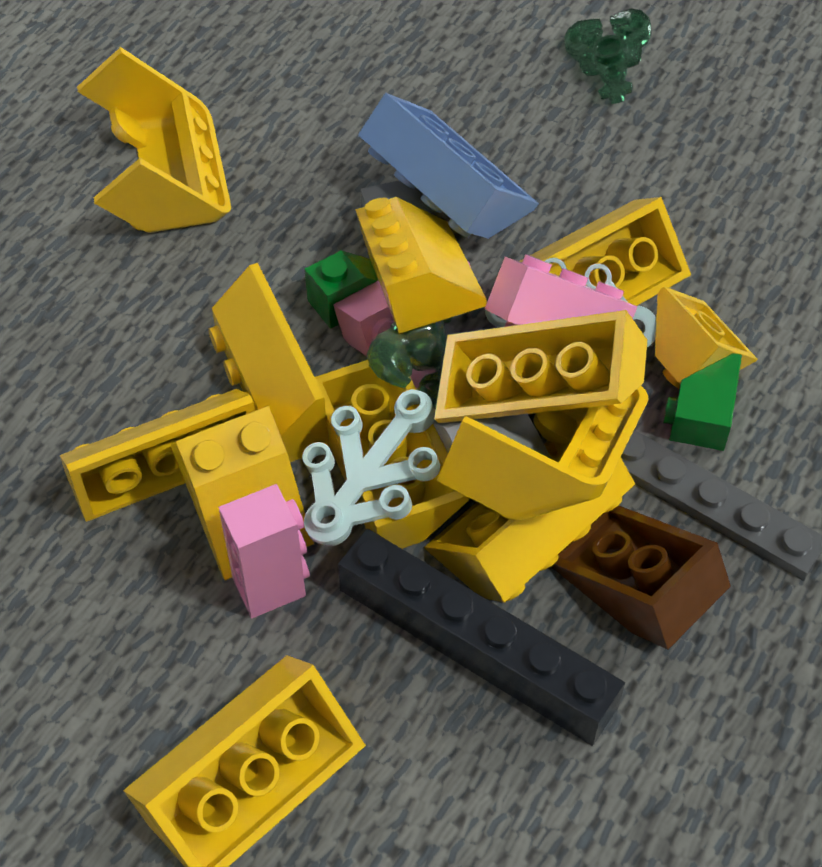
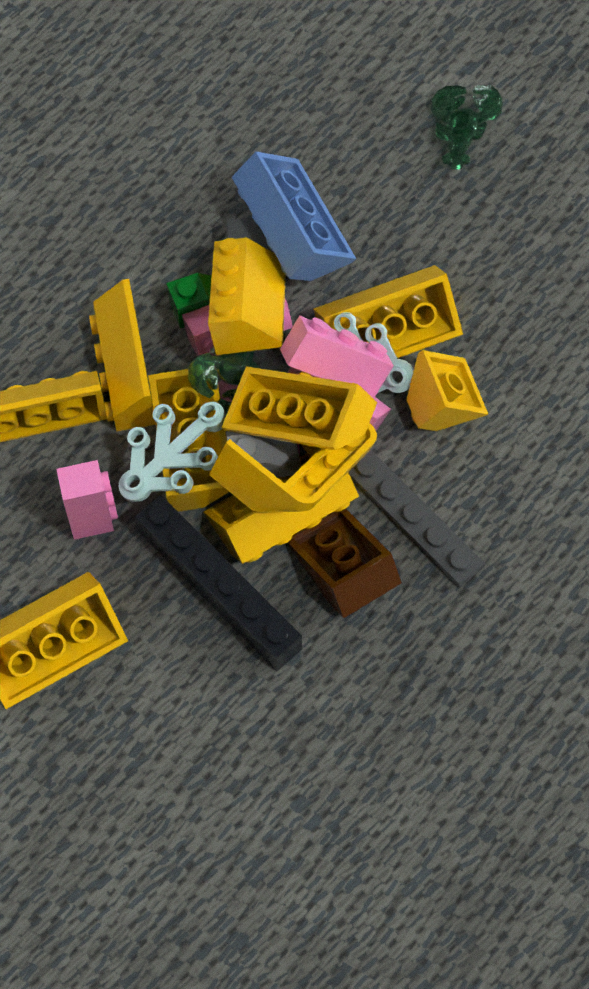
camera: 15 degrees right, 10 degrees up
yellow windscreen [77,47,231,233] -> none
yellow slope [171,406,314,581] -> none
green slope [663,353,742,451] -> none

